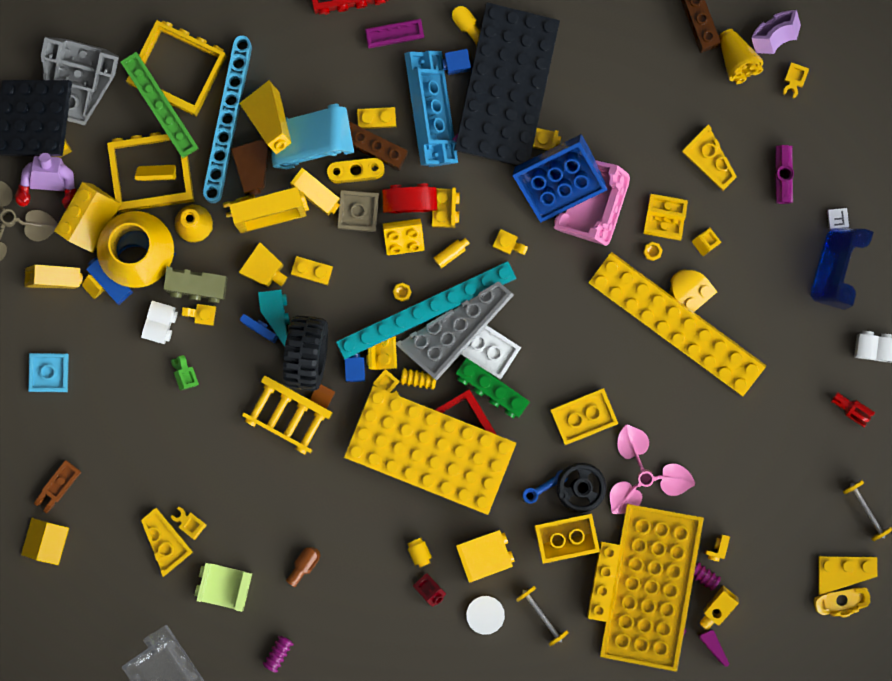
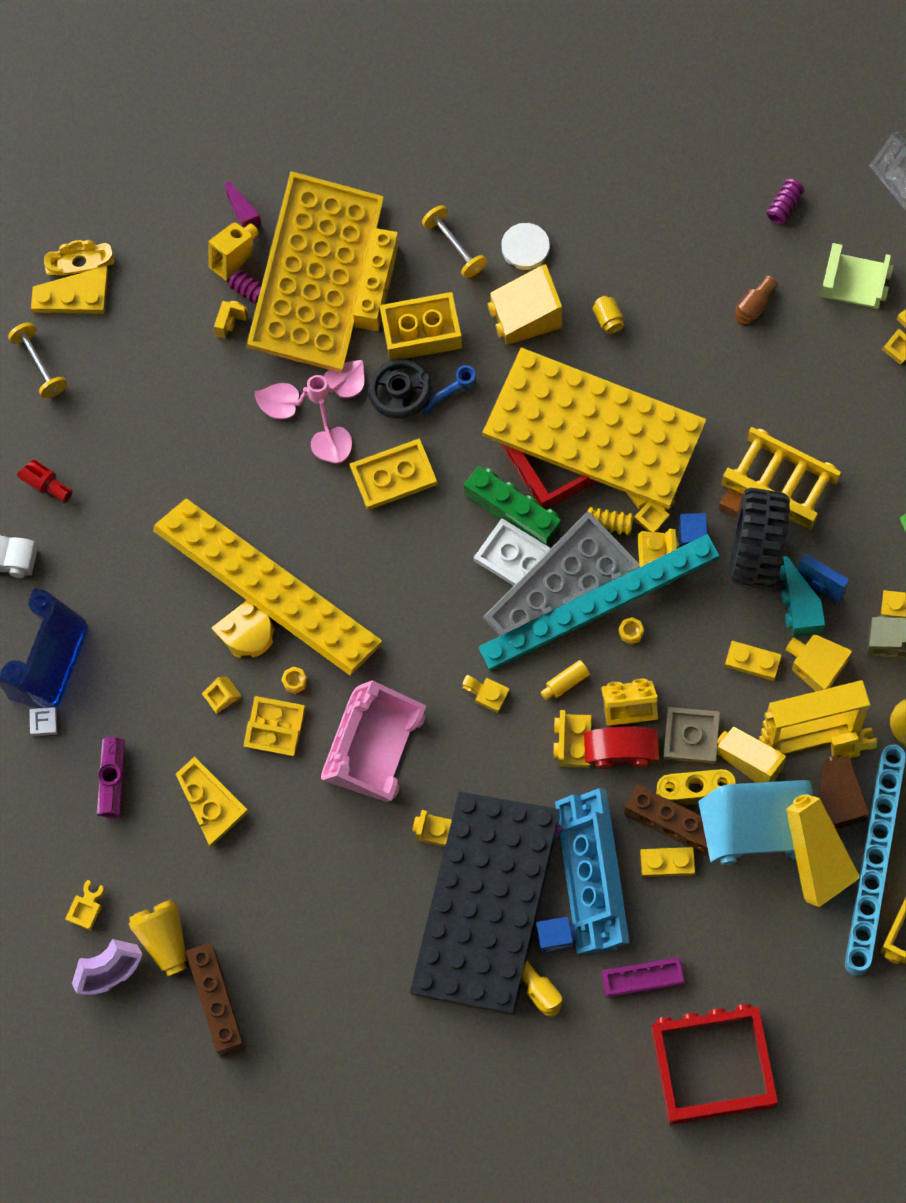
camera: 170 degrees left, 15 degrees down
dark red bracket [413,573,446,607] -> none
blue slope [512,134,608,223] -> none

